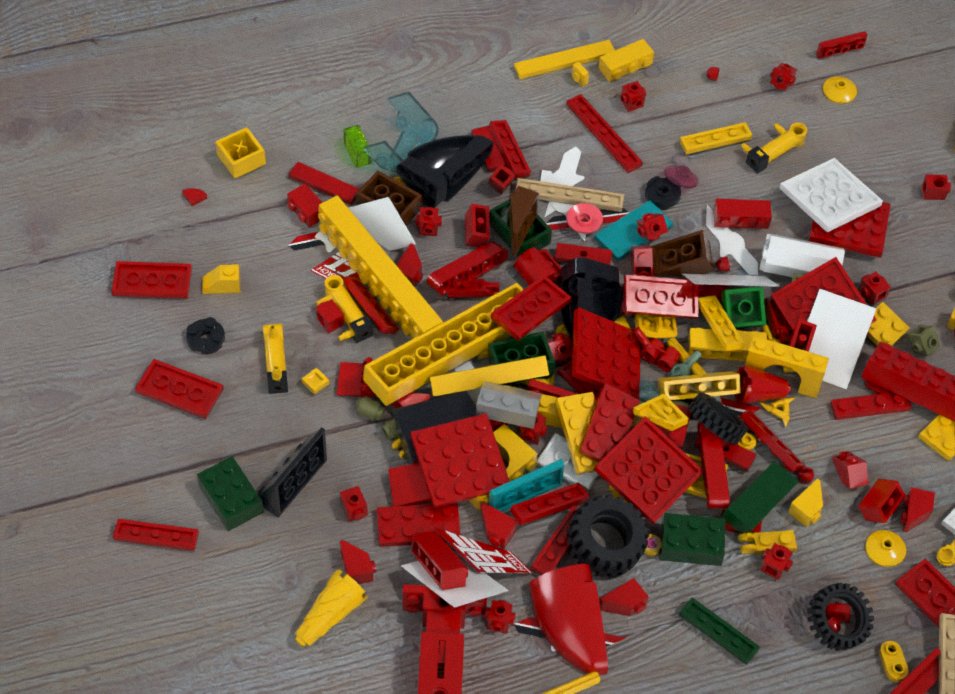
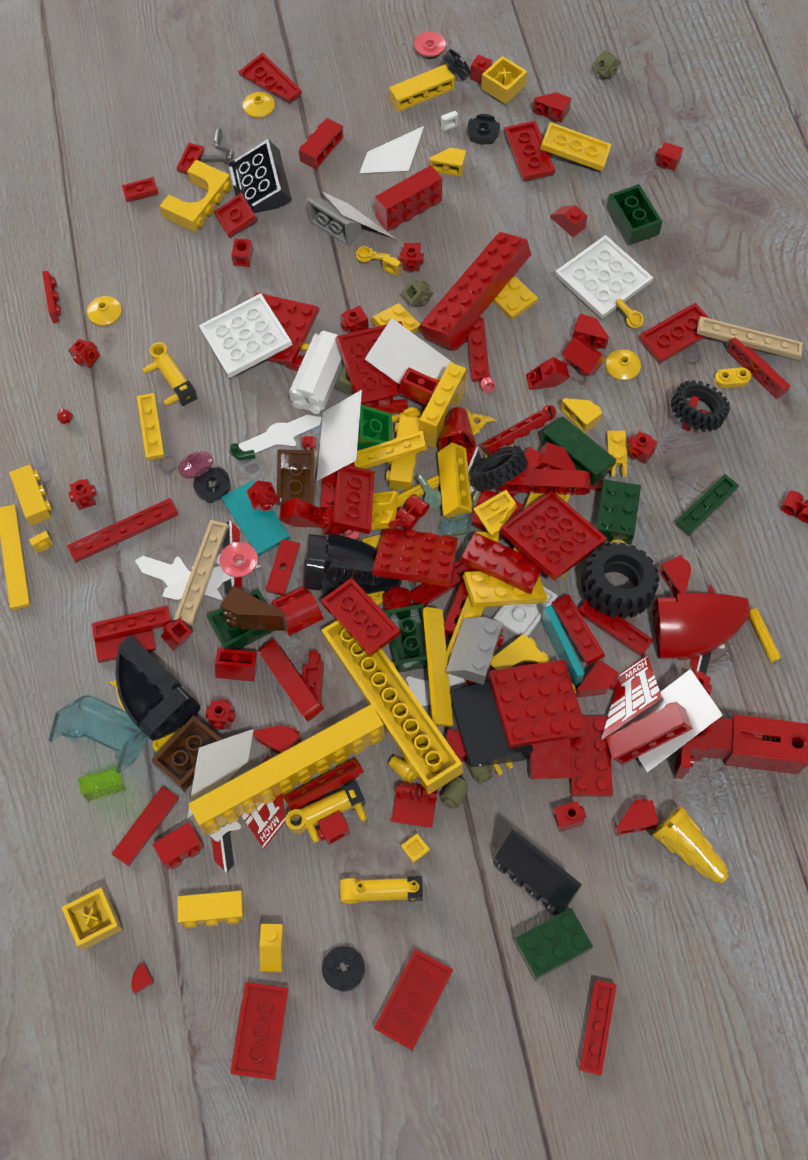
camera: 80 degrees left, 10 degrees up
red brick [713,198,772,229] -> none
none -> yellow brick [177,891,245,929]
none -> dark green arm [229,443,255,461]
none -> coral hinge [480,377,496,393]
none -> red slope [536,442,577,470]

